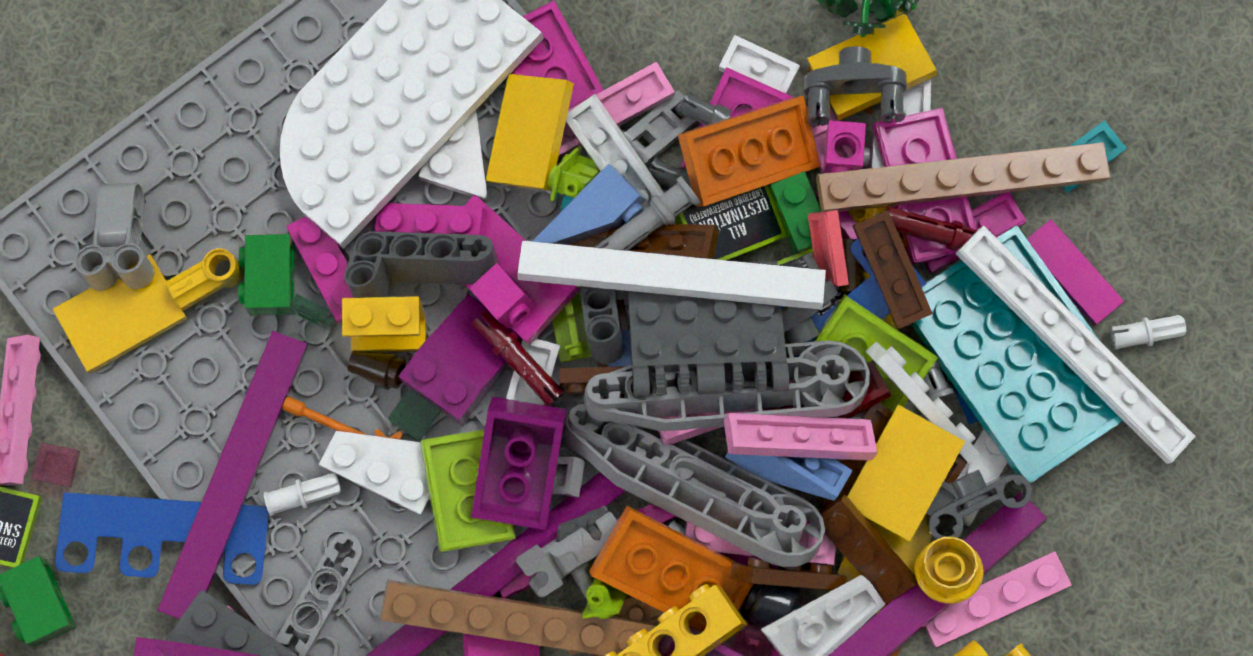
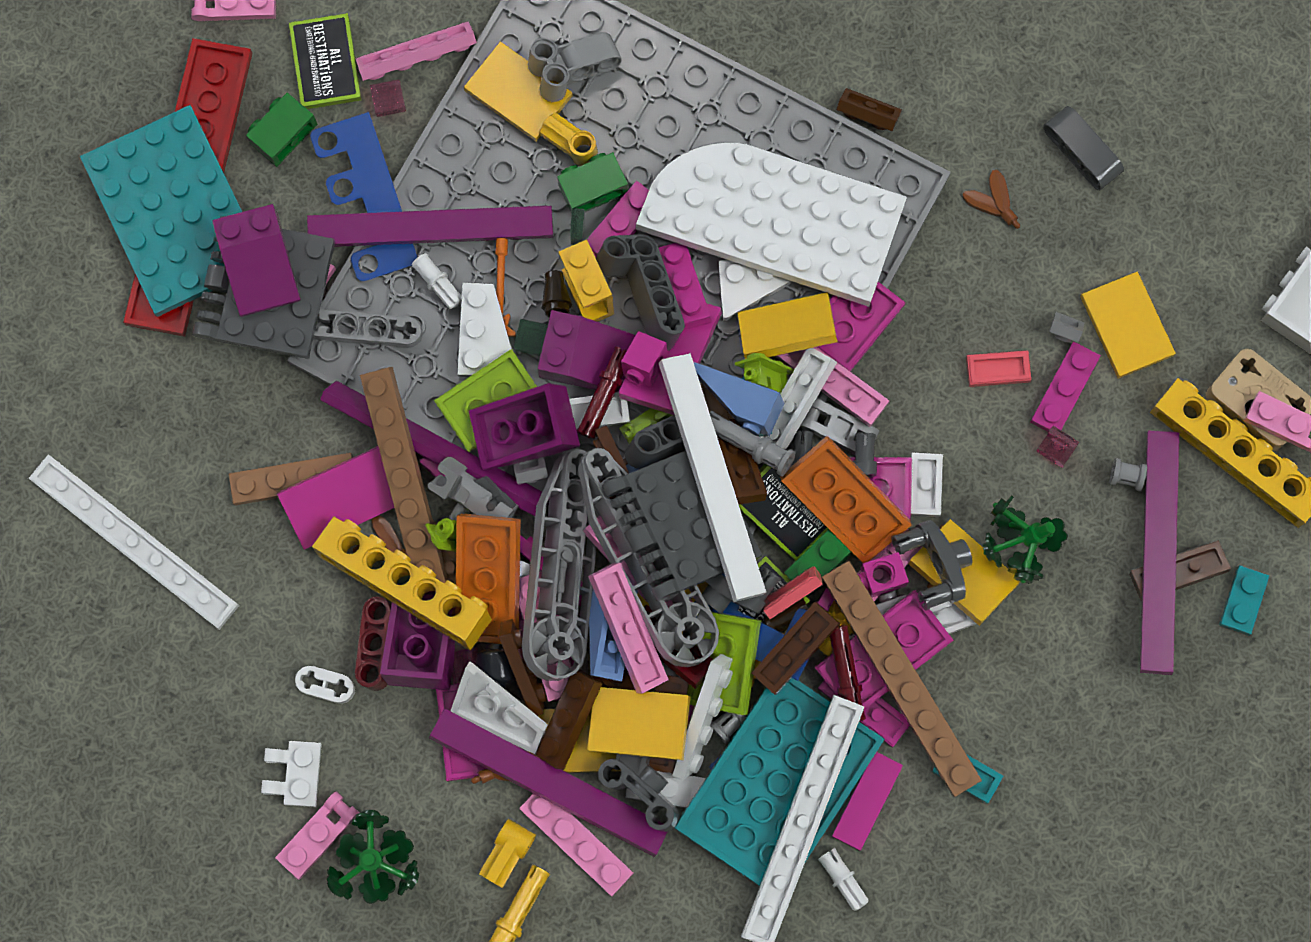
camera: 70 degrees right, 0 degrees up
yellow piece [915,537,984,604] -> none

